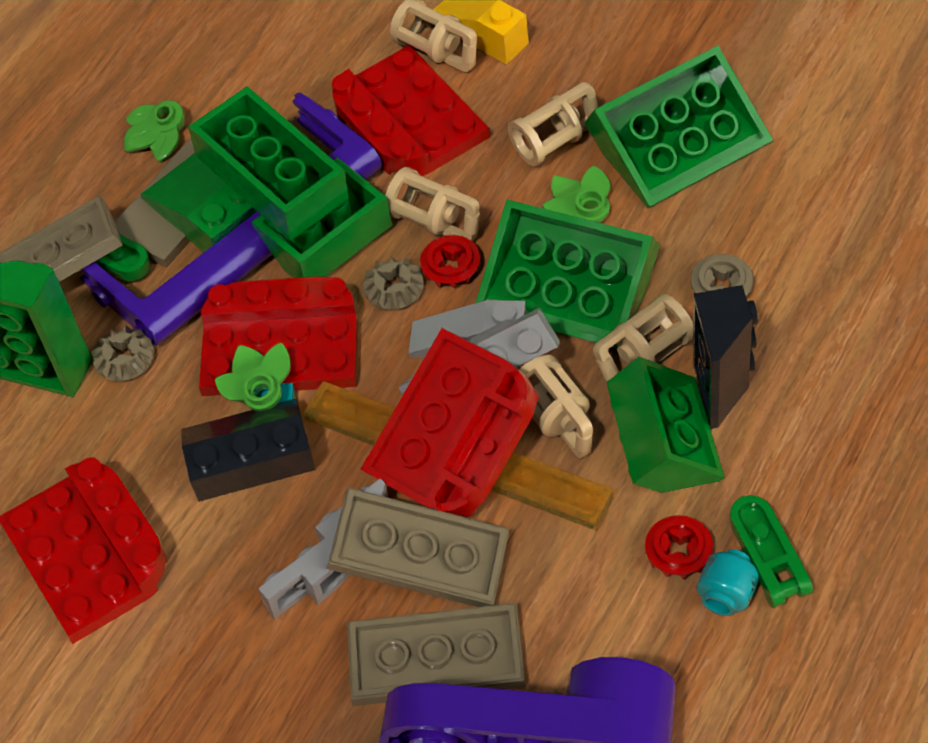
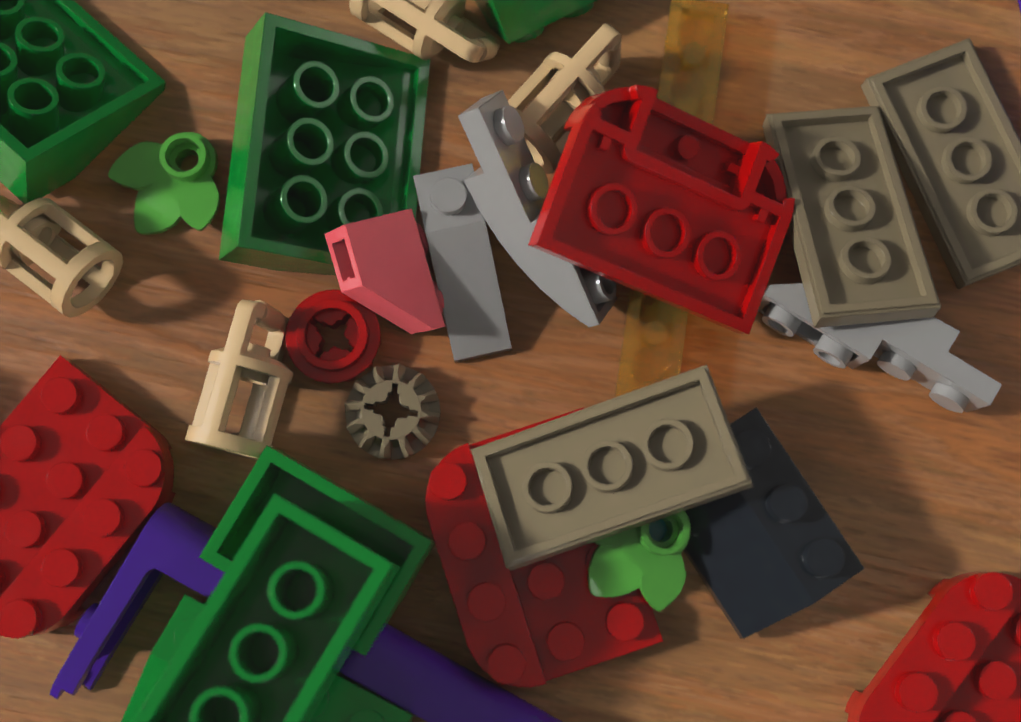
camera: 115 degrees left, 25 degrees up
none -> coral slope [325,208,445,334]
none -> dark tan tile [471,364,753,571]

